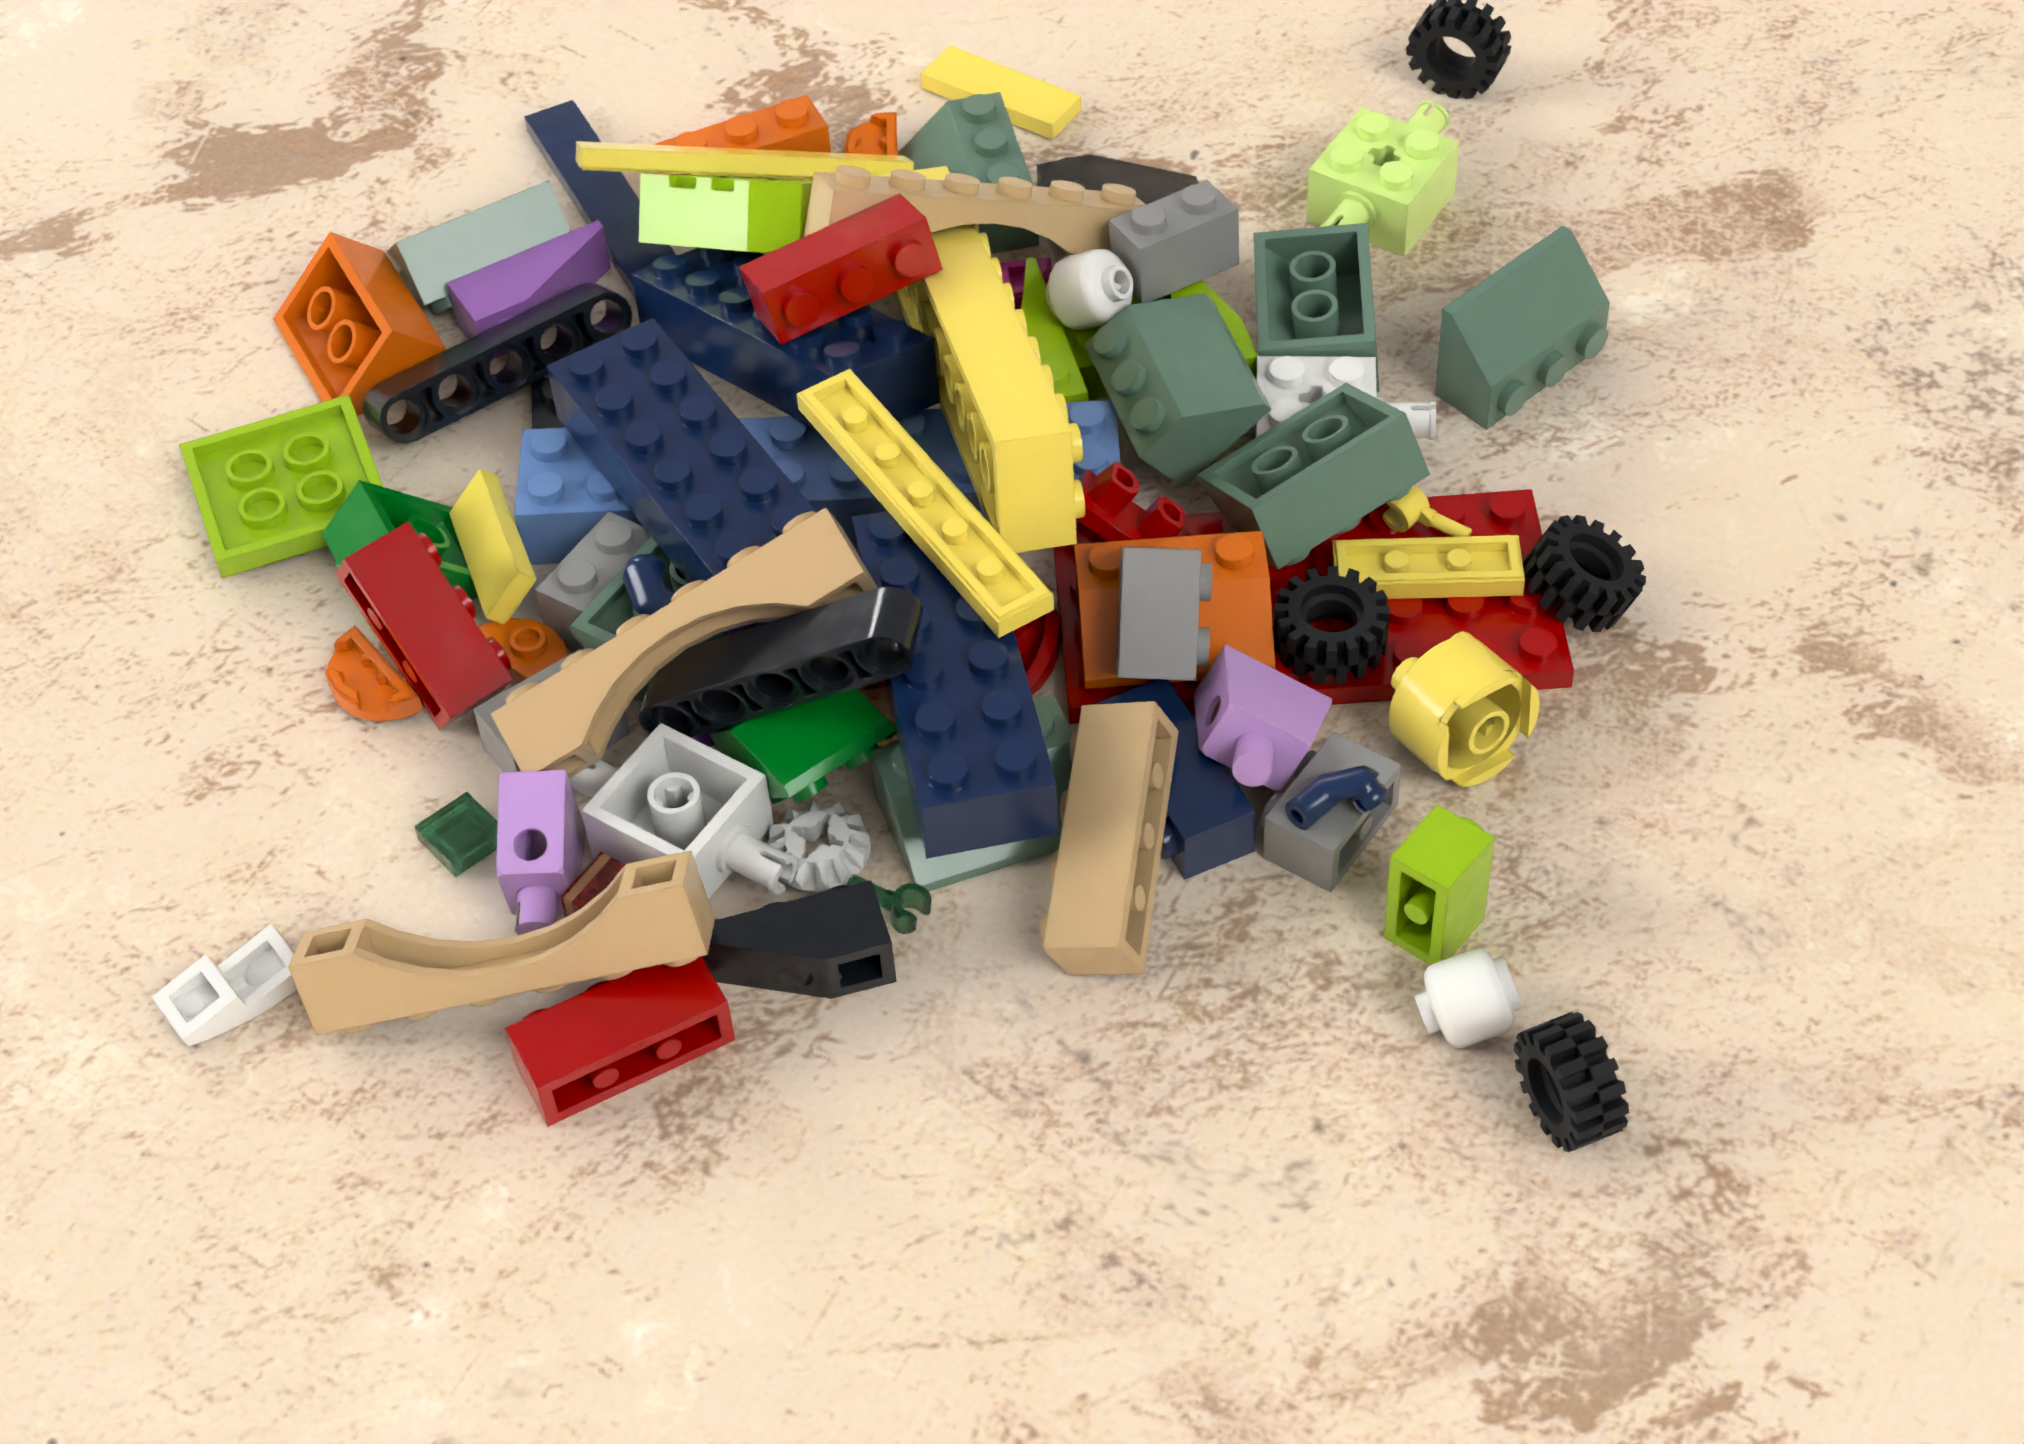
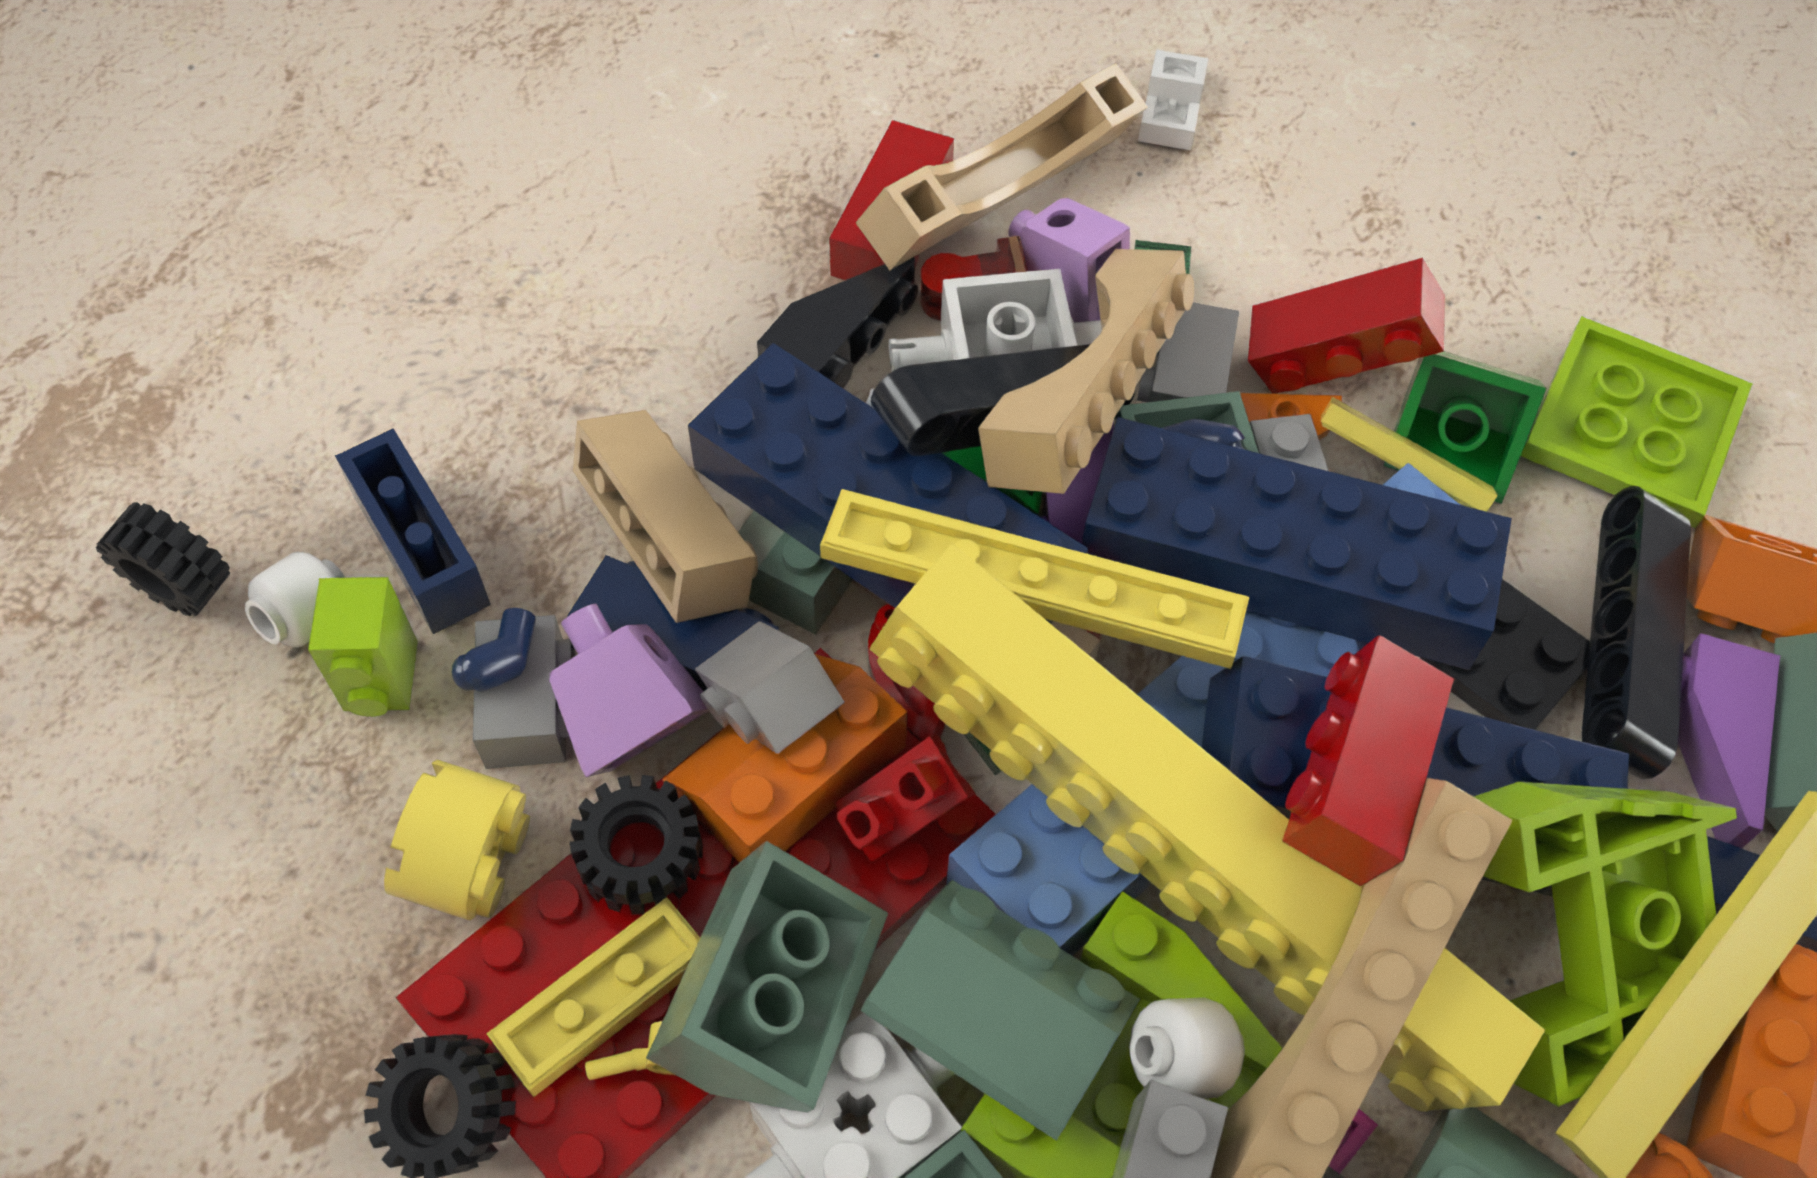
camera: 135 degrees right, 10 degrees up
none -> dark blue brick [335,428,491,634]

